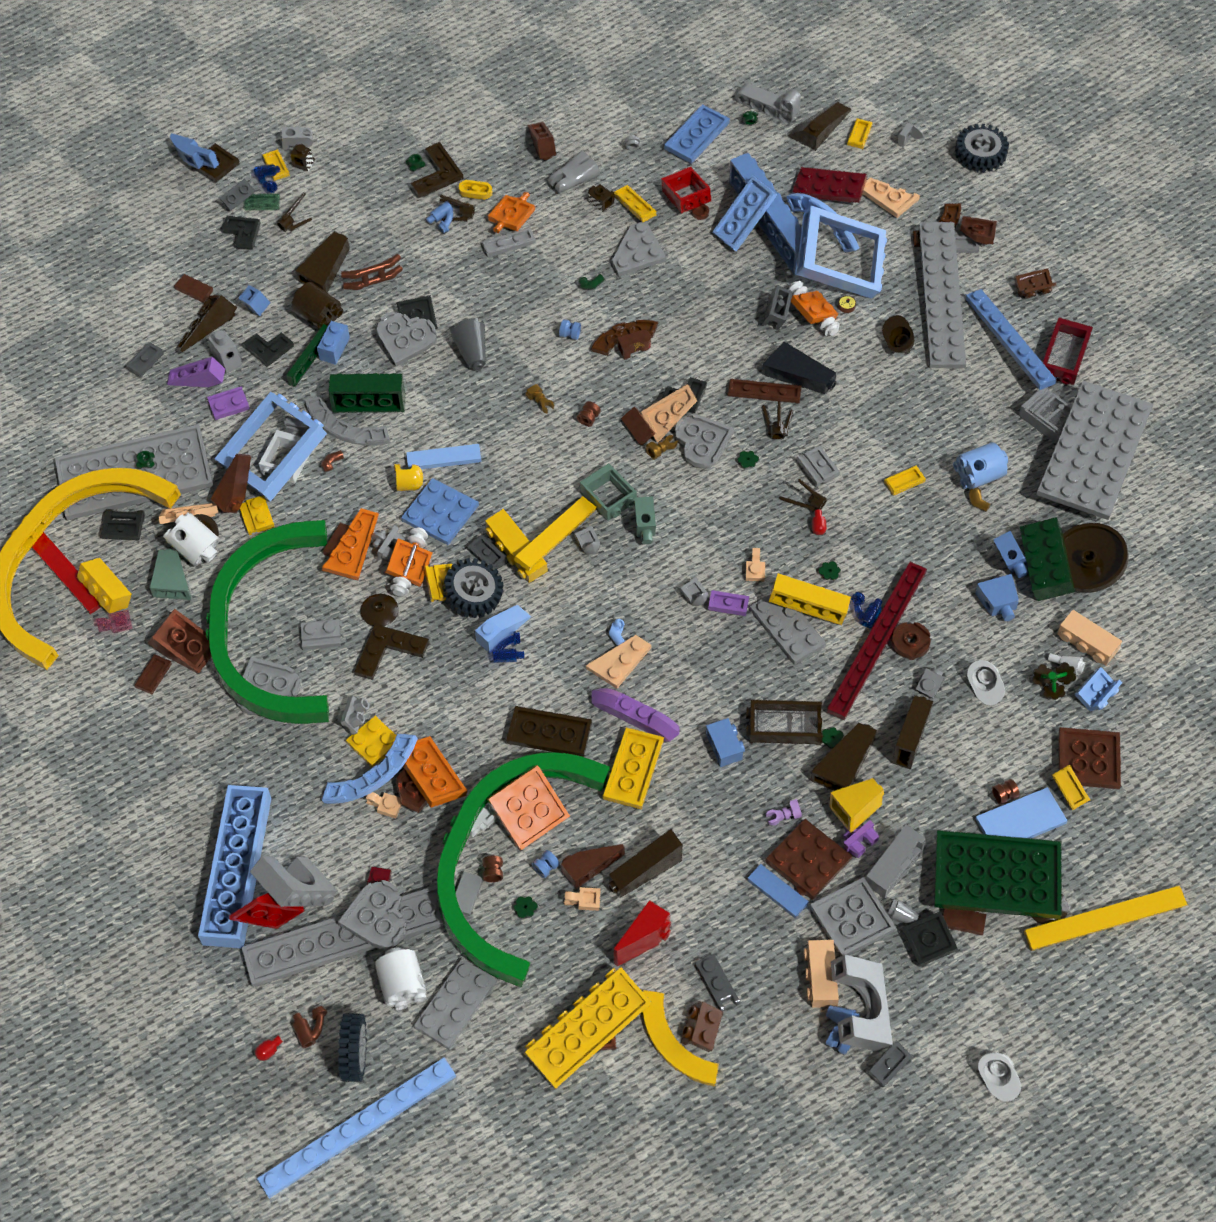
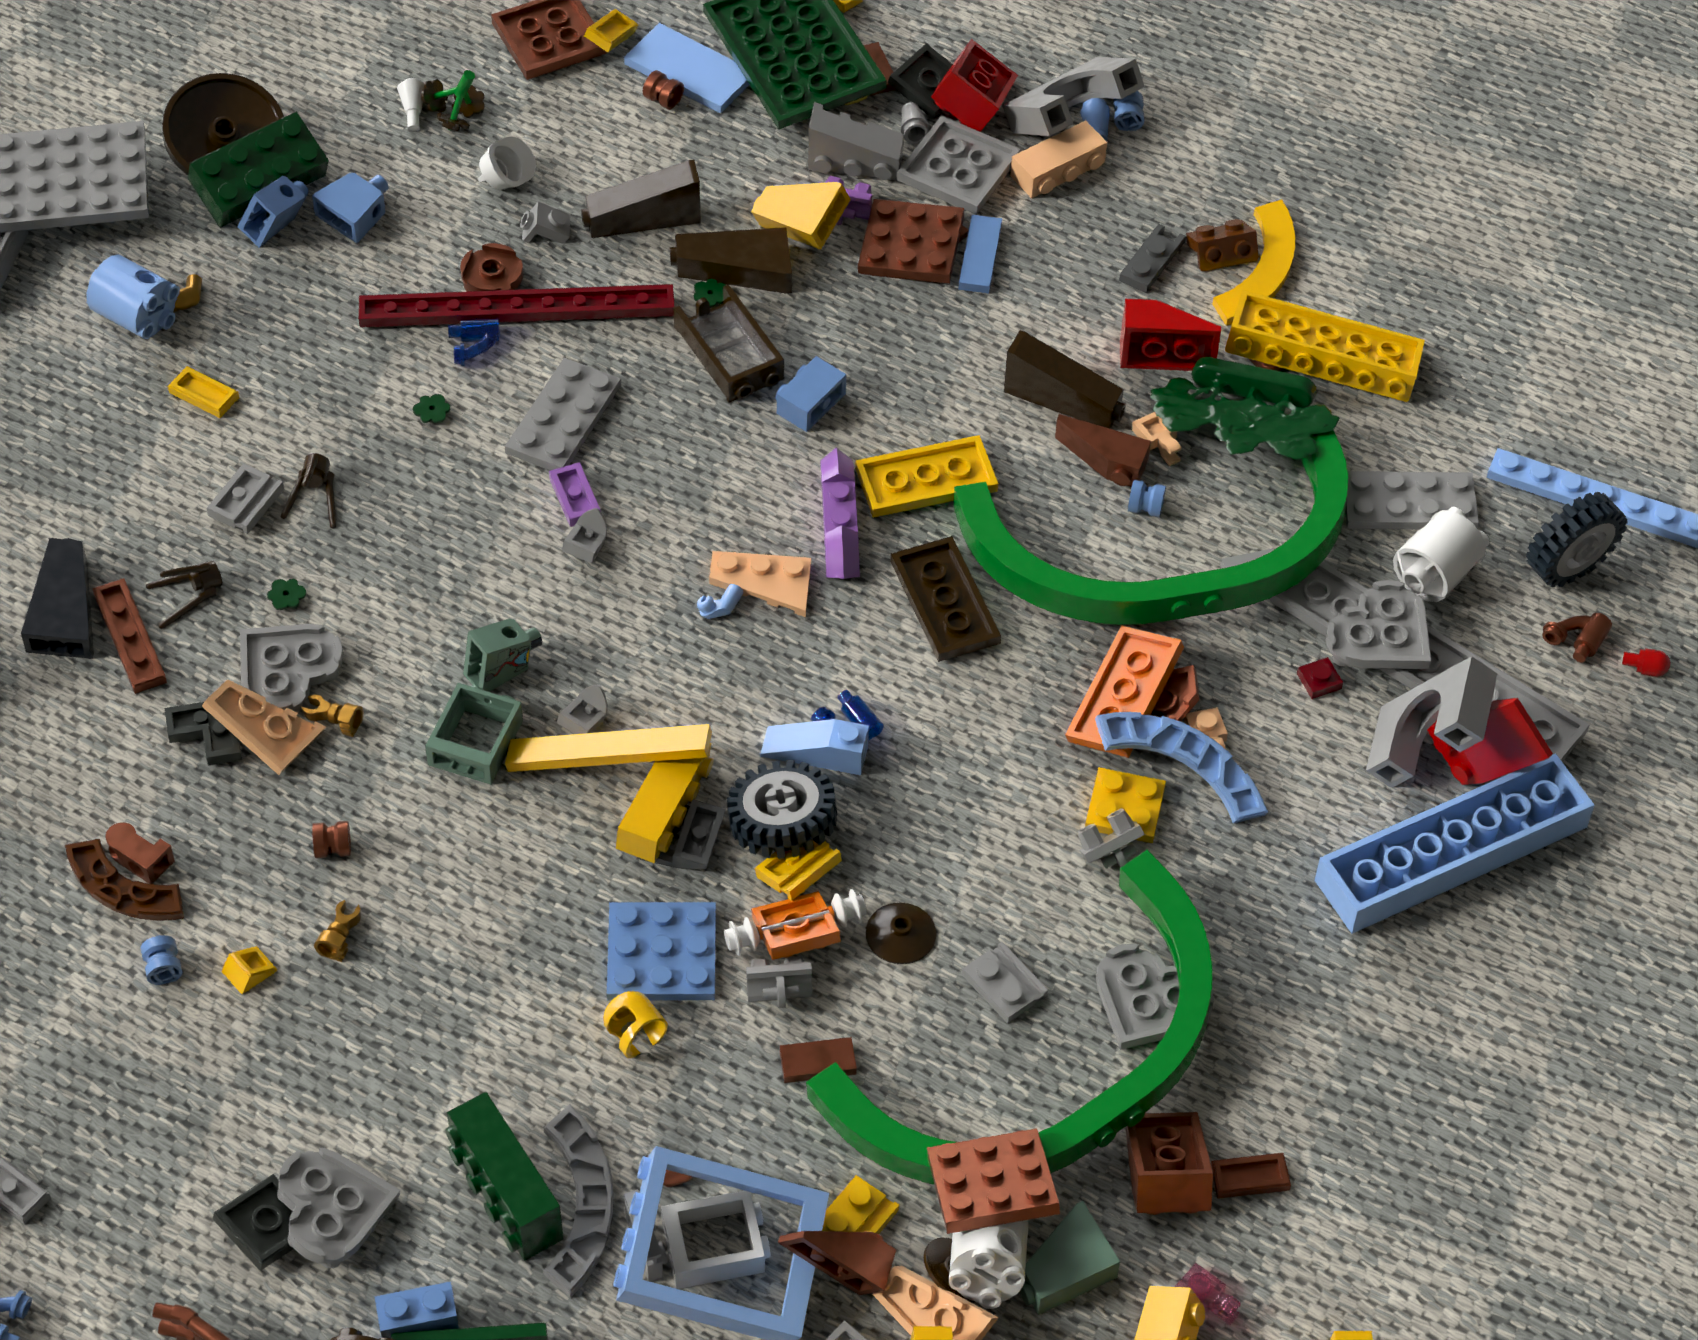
camera: 125 degrees left, 5 degrees down
orange wing [322,508,379,581] -> none
dark brown plate [354,624,429,680] -> none
light blue tile [406,444,481,469] -> none
dark grey cone [450,318,486,370] -> none
copper wheel [482,855,503,882] -> none
orange plate [487,765,570,850] -> none
dark green plant [514,896,538,918] -> none
dark green arm [578,274,605,289] -> none
copper tile [621,407,655,445] -> none
light nougat plate [746,548,765,582] -> none
lavender piece [766,799,802,826] -> none
yellow brick [768,573,851,625] -> none
red cylinder [811,510,827,535] -> none
dark grey plate [867,1041,912,1087] -> none
light nougat brick [1057,610,1122,666] -> none
light blue bracket [1074,667,1122,711] -> none
none -> yellow slope [222,946,277,994]
none -> plate [927,1128,1060,1234]
none -> red slope [931,39,1018,132]
none -> dark green plant [1150,357,1340,459]

